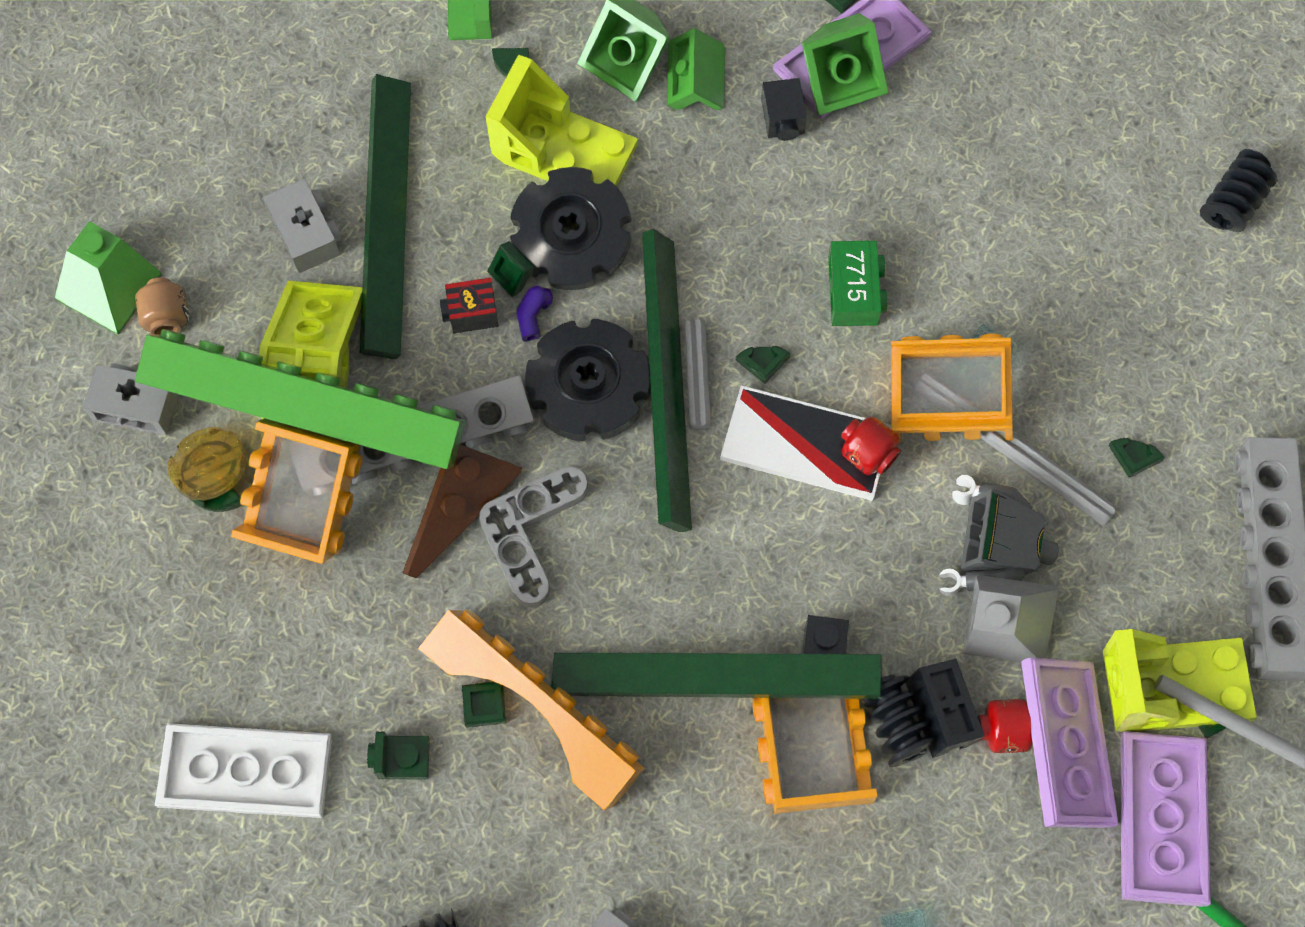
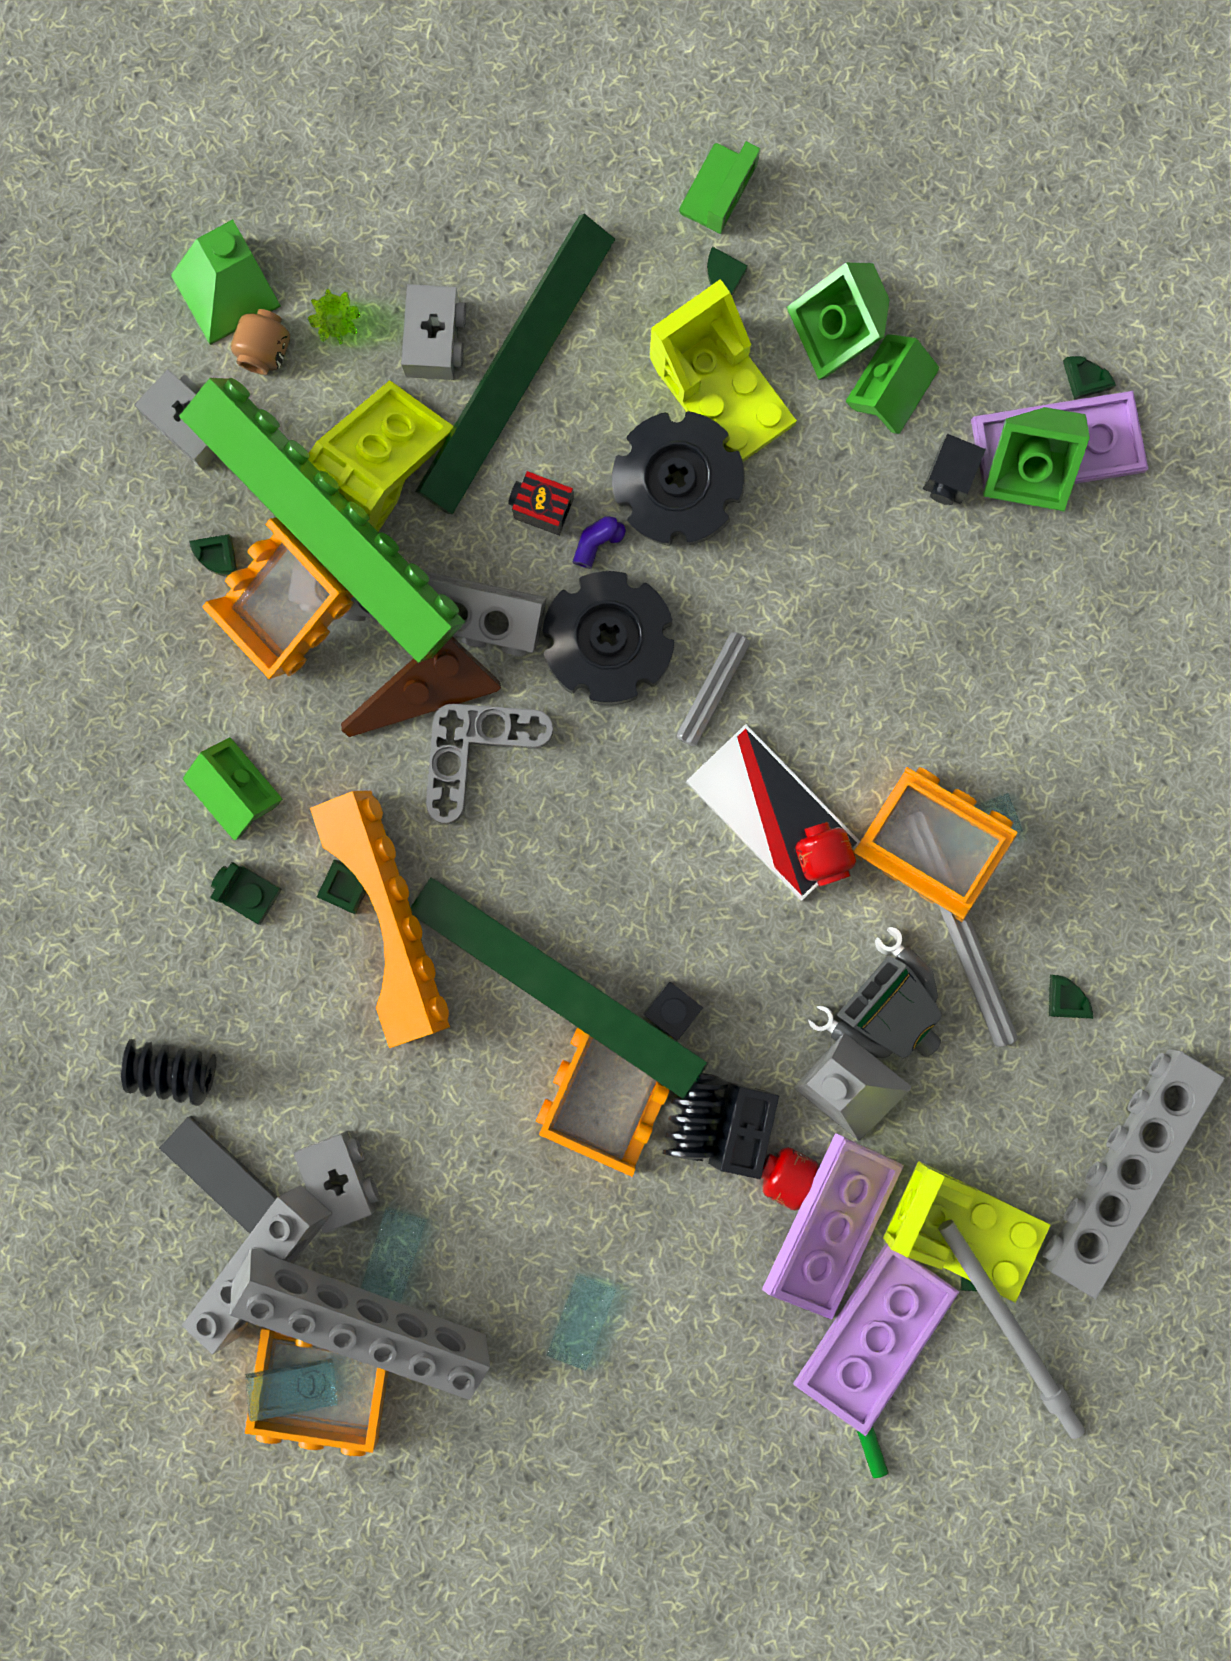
camera: 30 degrees right, 15 degrees up
white tile [155,723,333,818] -> none
clear yellow tile [168,427,247,500] -> none
dark green tile [487,241,534,297] -> none
dark green tile [642,229,692,532] -> none
dark green tile [736,346,791,384] -> none
green brick [828,240,887,326] -> none
none -> bright green panel [183,737,283,840]
none -> clear neon green gear [308,289,361,344]

